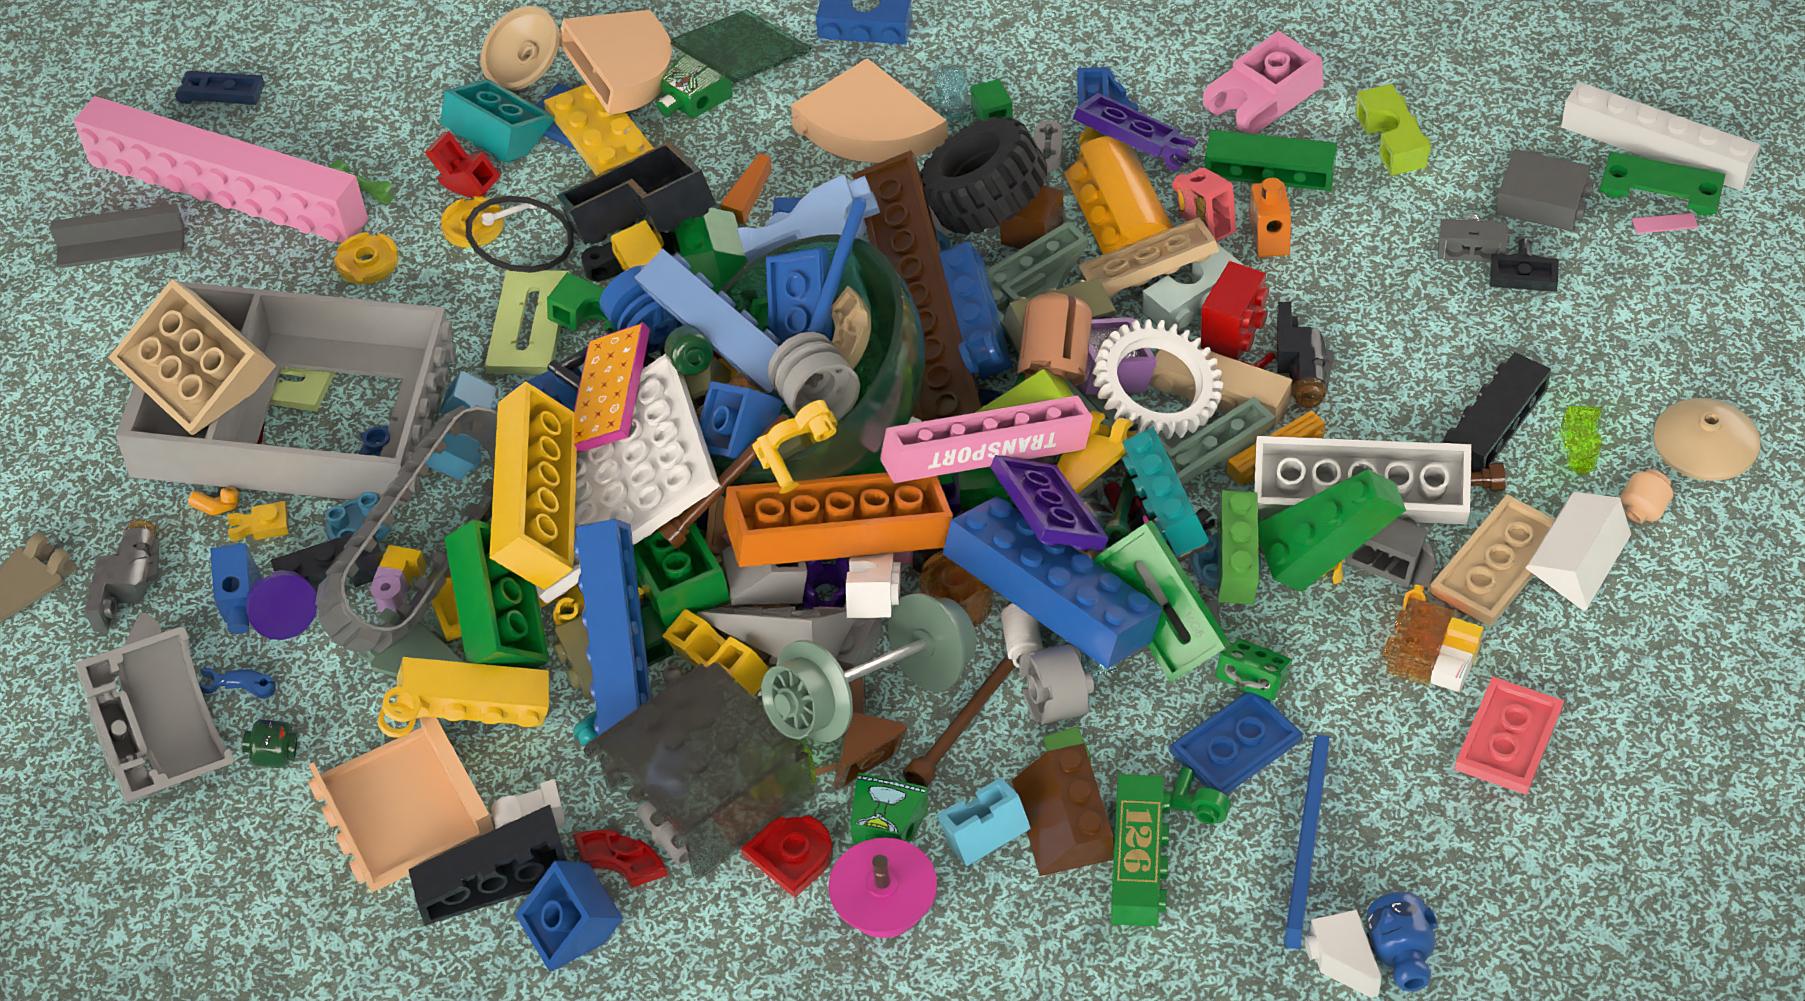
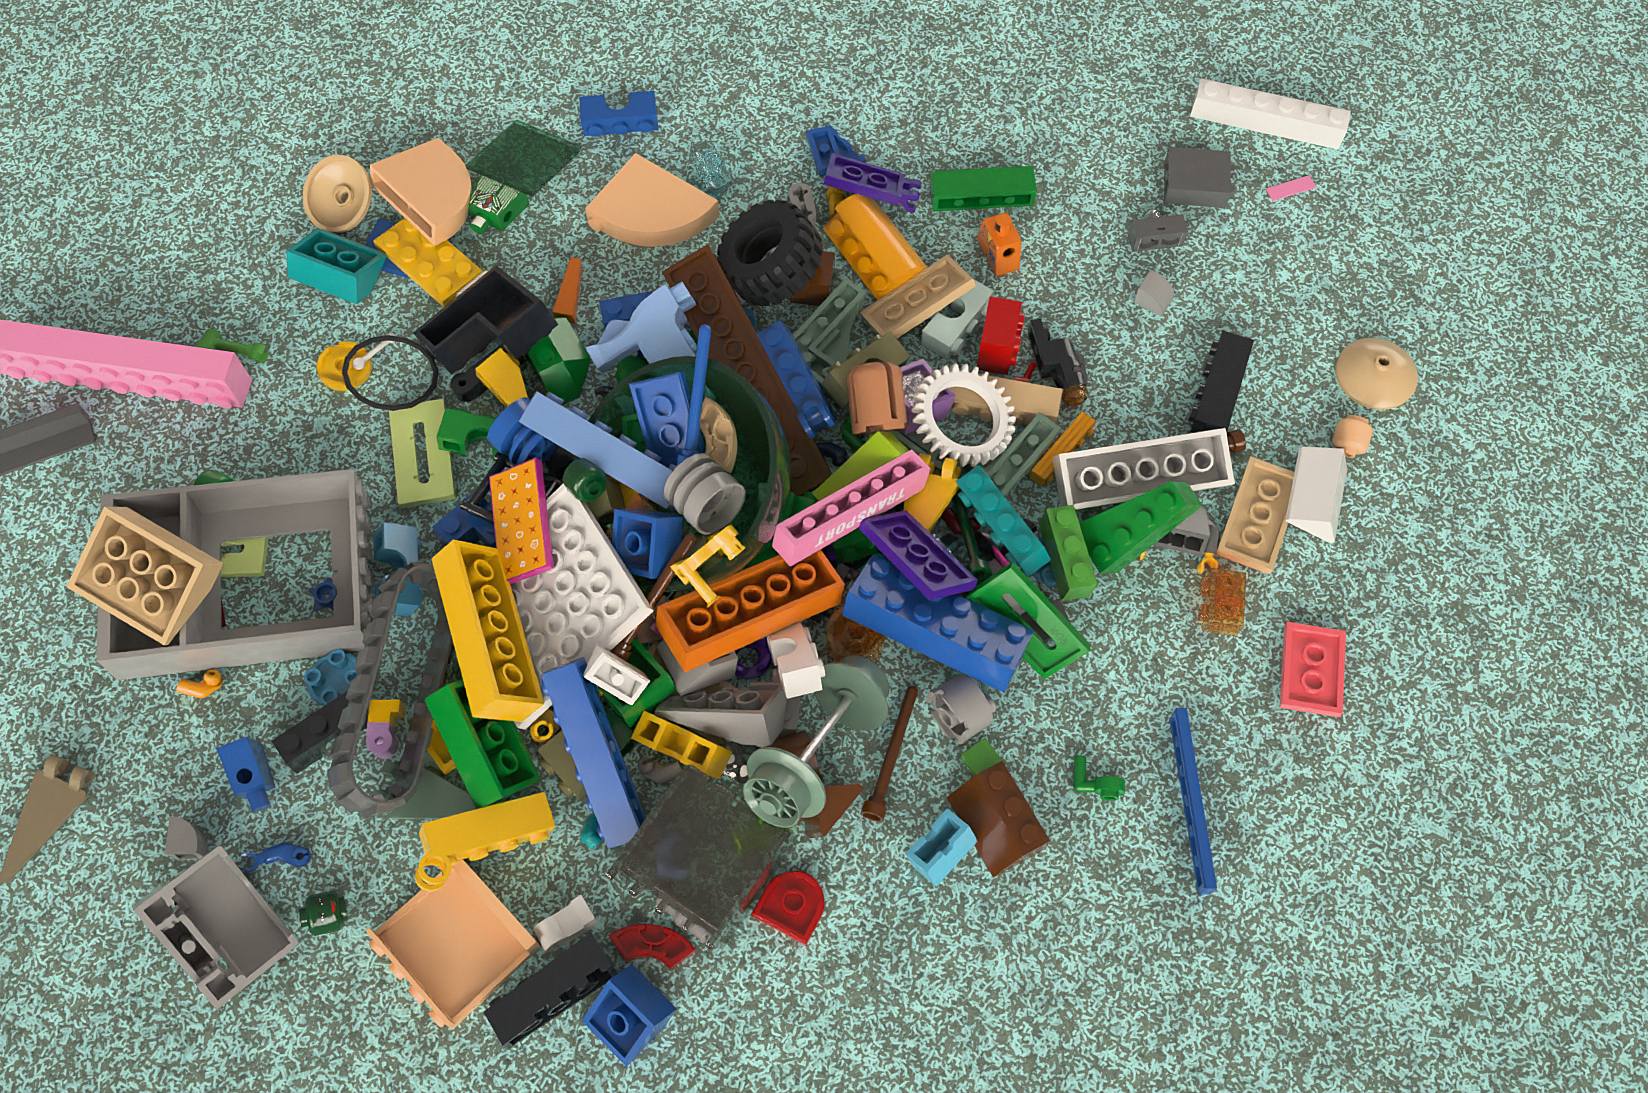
camera: 20 degrees left, 15 degrees up
flat silver plate [85,519,159,632] -> none
dark blue plate [175,71,265,105] -> none
yellow plate [227,501,289,542] -> none
dark purple tile [245,570,317,640] -> none
yellow tile [334,232,399,284] -> none
red brick [424,131,501,198] -> none
dark pink piece [828,838,937,938] -> none
green torso [850,773,929,844] -> none
green brick [970,78,1013,121] -> none
white head [1001,603,1043,668] -> none
green brick [1111,774,1171,927] -> none
blue tile [1169,692,1303,795] -> none
coral torso [1172,168,1236,242] -> none
bright pink brick [1203,30,1324,134] -> none
green piece [1215,638,1294,700] -> none
white slope [1305,910,1381,998] -> none
lime arch [1355,83,1432,176] -> none
blue piece [1366,891,1438,992] -> none
leg [1430,617,1484,693] -> none
black plate [1489,238,1559,292] -> none
clear neon green leg [1559,406,1603,474] -> none
green brick [1599,152,1726,216] -> none
none -> white slope [583,644,650,705]
none -> light grey brick [1134,270,1174,317]

